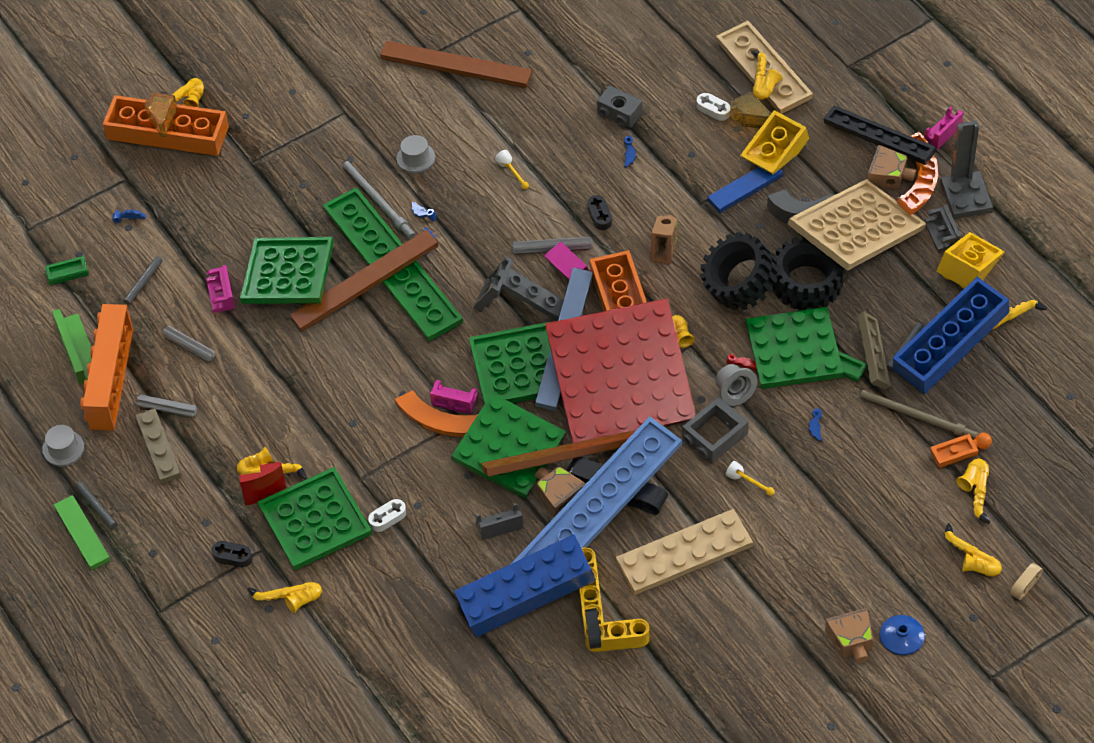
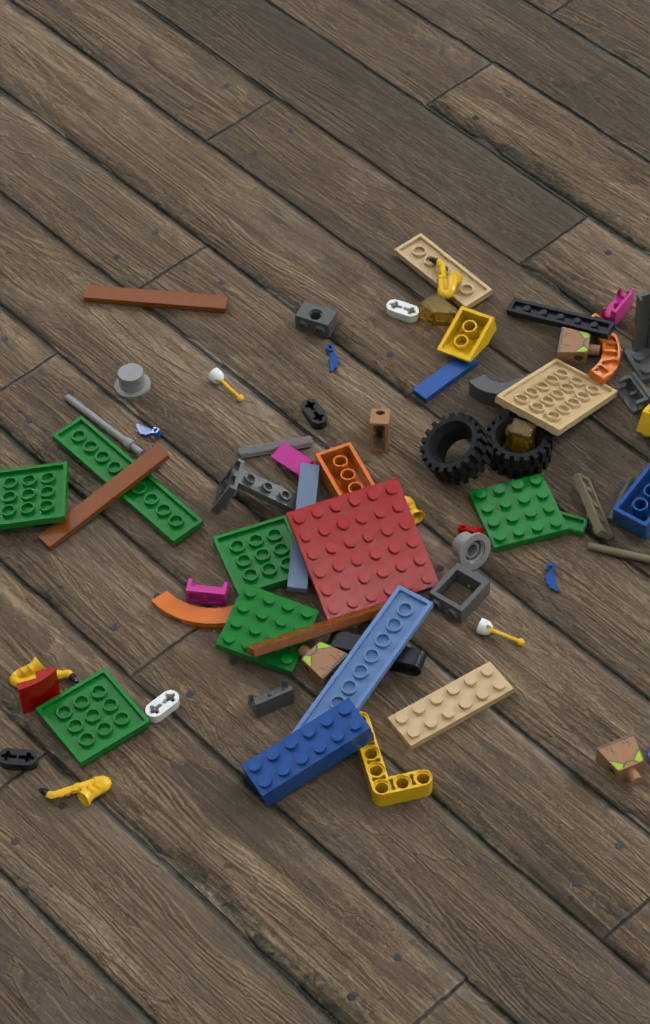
camera: 10 degrees left, 5 degrees down
black beam [585,608,601,649] -> none
none -> clear yellow brick [505,418,536,453]

